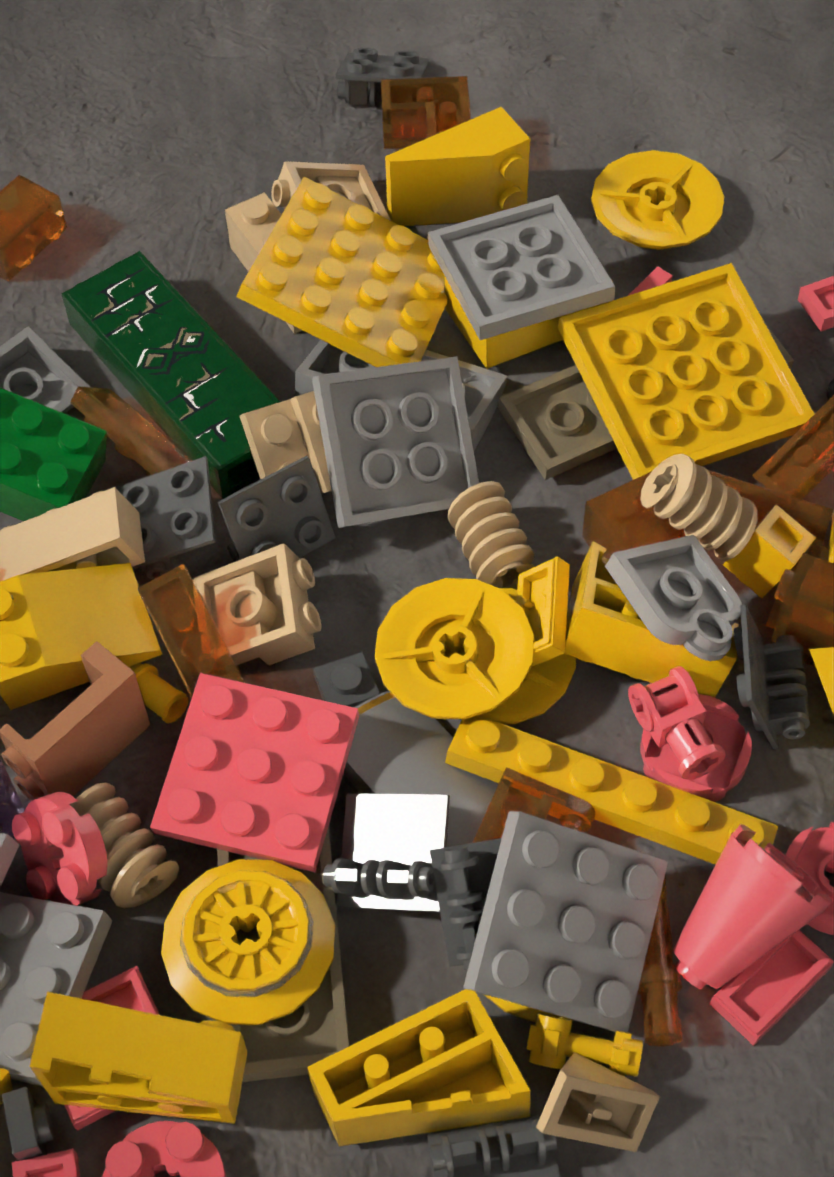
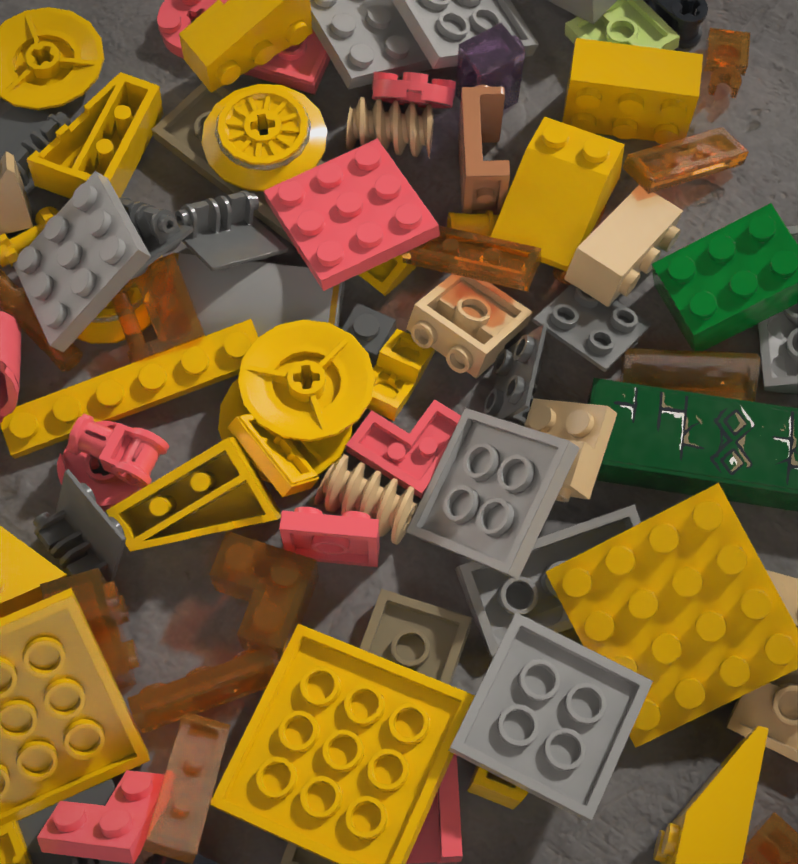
camera: 135 degrees right, 10 degrees up
light grey plate [605,535,742,661] -> none
tan piece [640,454,757,561] -> none
yellow brick [723,504,816,598] -> none
none -> coral plate [279,507,380,567]
none -> coral plate [346,399,461,499]
none -> yellow slope [367,329,435,421]

